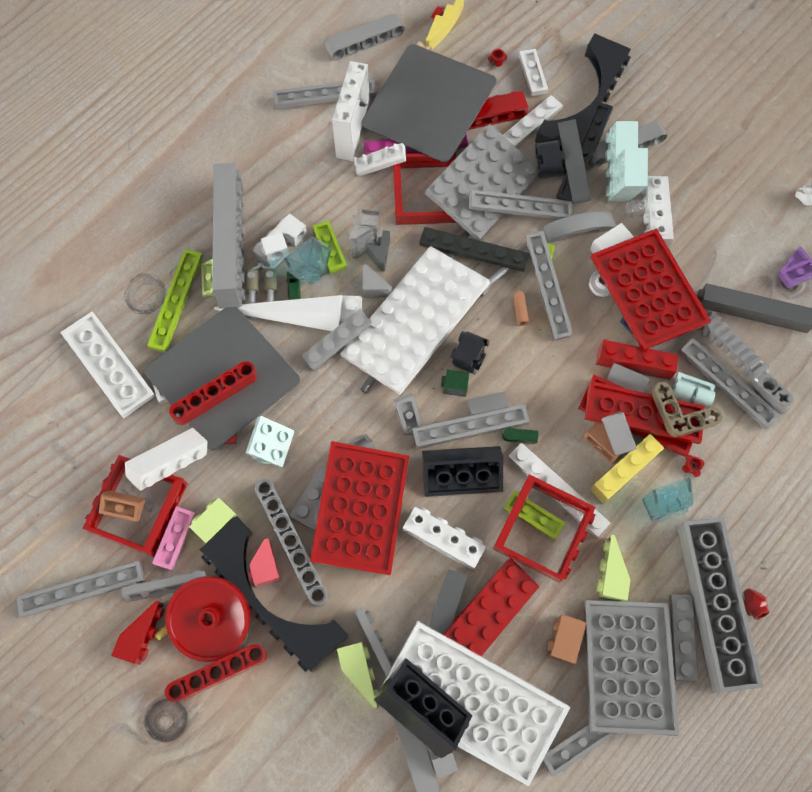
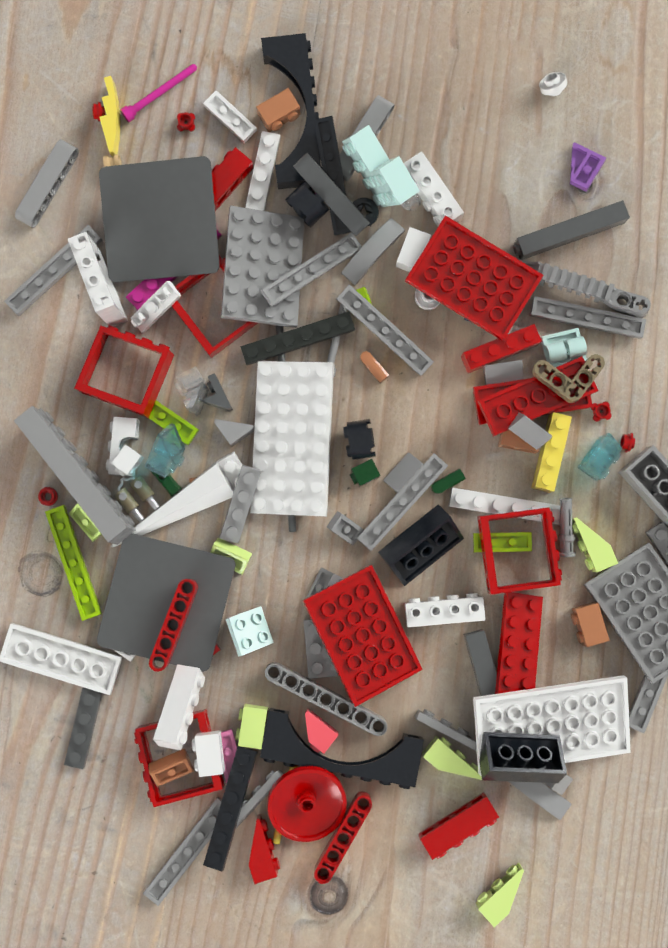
camera: 35 degrees left, 15 degrees up
none -> red plate [38,487,58,506]
none -> dark grey plate [64,687,103,769]
none -> red window [74,325,174,418]
none -> dark pink piece [120,64,197,123]
none -> white brick [192,730,225,777]
none -> black plate [203,746,258,872]
none -> yellowish green slope [210,538,252,575]
none -> nougat brick [256,88,301,132]
none -> black gear [353,198,379,227]
none -> red brick [418,792,499,860]
none -> light grey pin [558,498,576,557]
none -> red plate [620,433,635,453]

